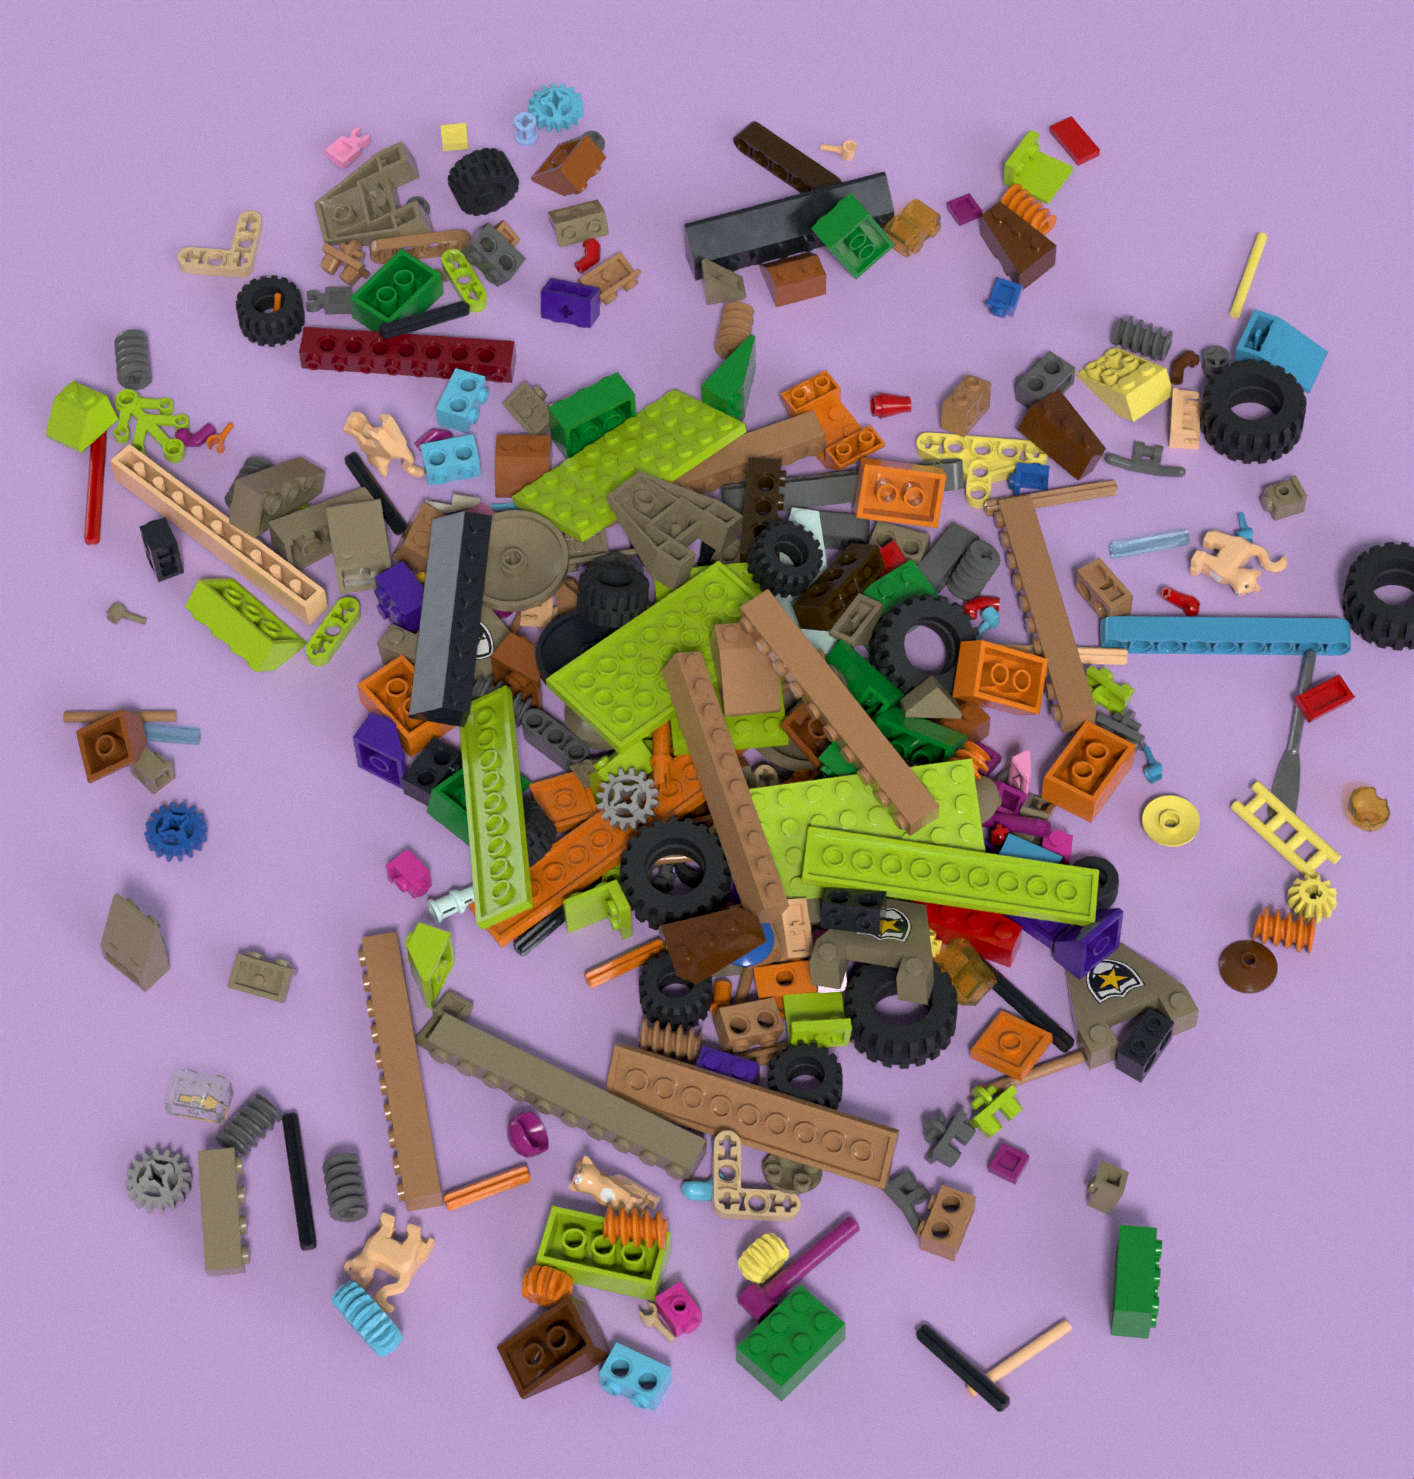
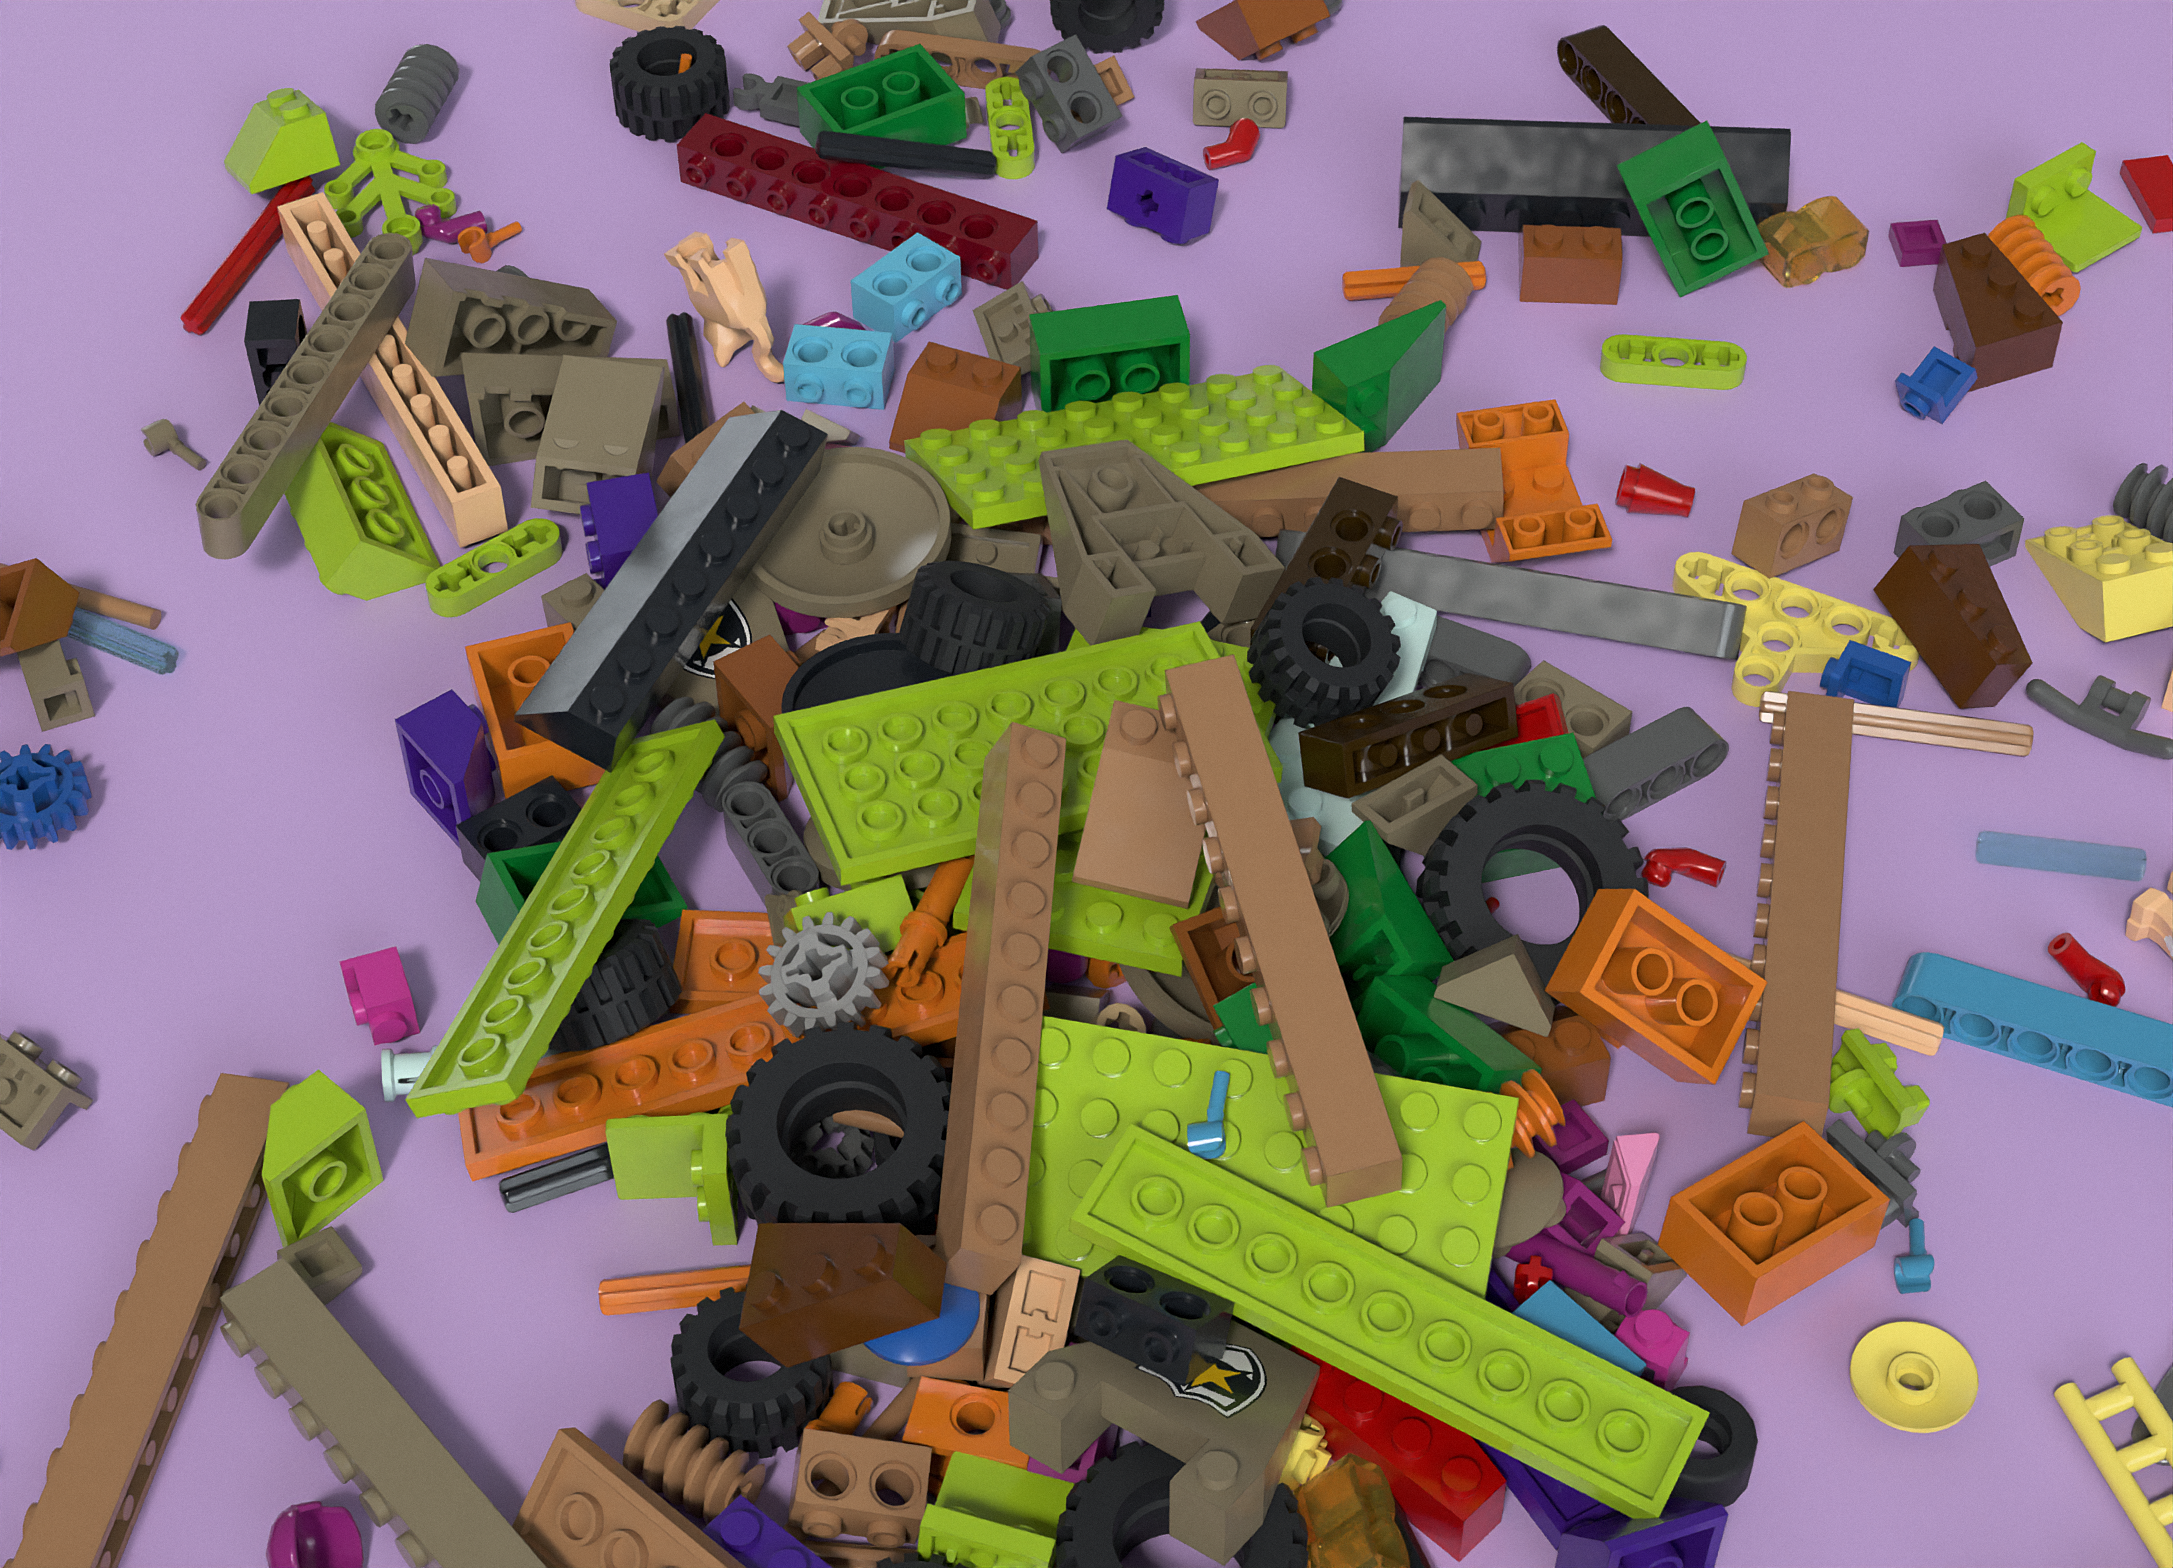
camera: 20 degrees right, 10 degrees down
medium nougat bracket [577,251,642,305] -> none
light nougat hand [820,140,857,161] -> none
orange brick [853,457,946,528] -> none
dark grey piece [947,540,1001,601] -> none
medium azure hand [976,606,1000,639] -> none
medium nougat brick [1075,557,1133,620] -> none
none -> dark tan beam [196,233,416,560]
none -> dark azure hand [1187,1071,1230,1159]
none -> orange axle [1342,261,1486,301]
none -> lime beam [1600,334,1747,390]

